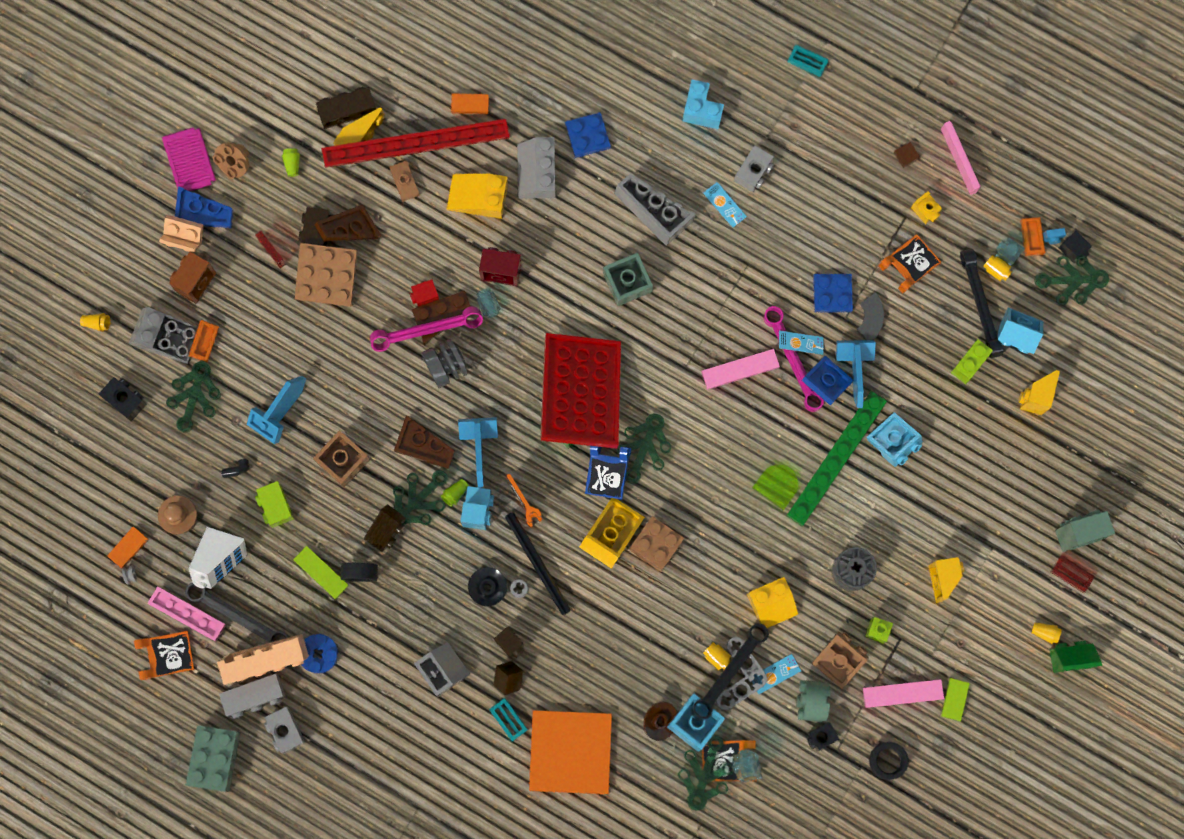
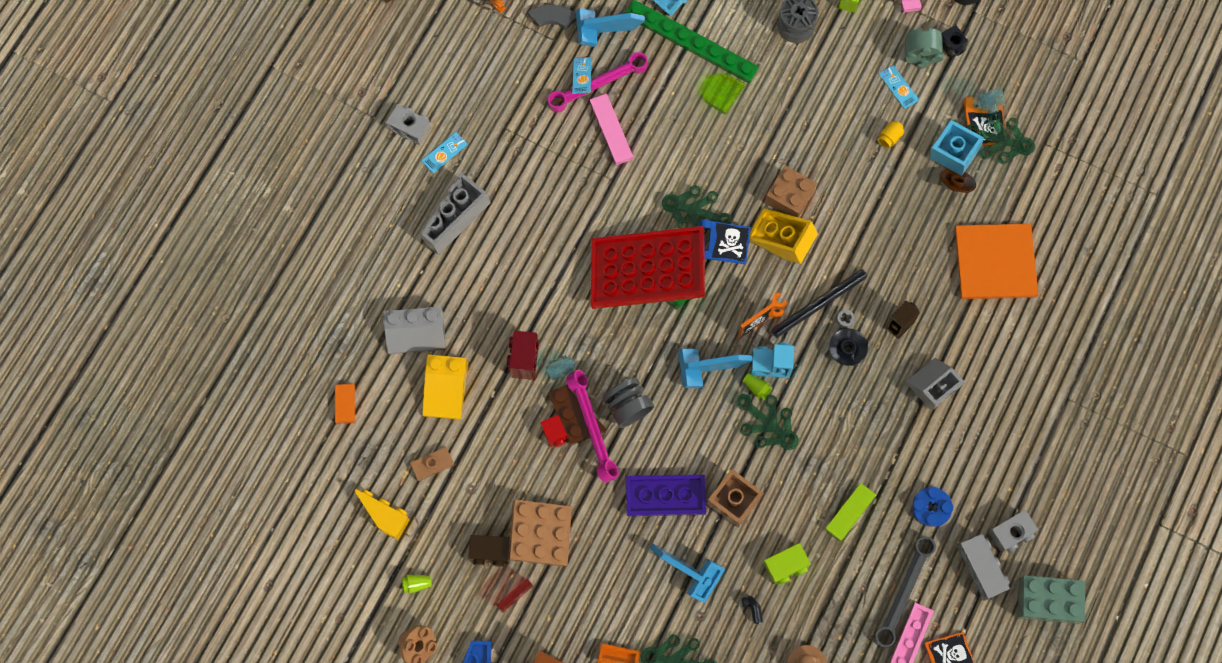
camera: 90 degrees left, 5 degrees down
white slope [189,527,247,589] -> none
light nougat wedge [217,634,309,685] -> none
reddish brown wing [315,204,382,241] -> none
dark brown brick [316,87,376,129] -> none
red plate [321,119,510,168] -> none
black tyre [340,562,378,582] -> none
dark brown brick [364,504,406,552] -> none
reddish brown wing [394,415,455,470] -> none
teal tile [489,698,528,742] -> none
dark brown panel [493,661,523,695] -> none
blue plate [565,112,611,158] -> none
sand green brick [603,252,653,306] -> none
medium azure brick [683,79,724,129] -> none
black piece [691,623,769,721] -> none
light grey beam [716,637,767,710] -> none
yellow slope [747,577,798,628] -> none
teal tile [787,44,829,77] -> none
blue plate [802,356,854,406] -> none
medium nougat plate [812,631,869,689] -> none
blue plate [813,274,853,312] -> none
none -> dark purple plate [626,475,706,516]

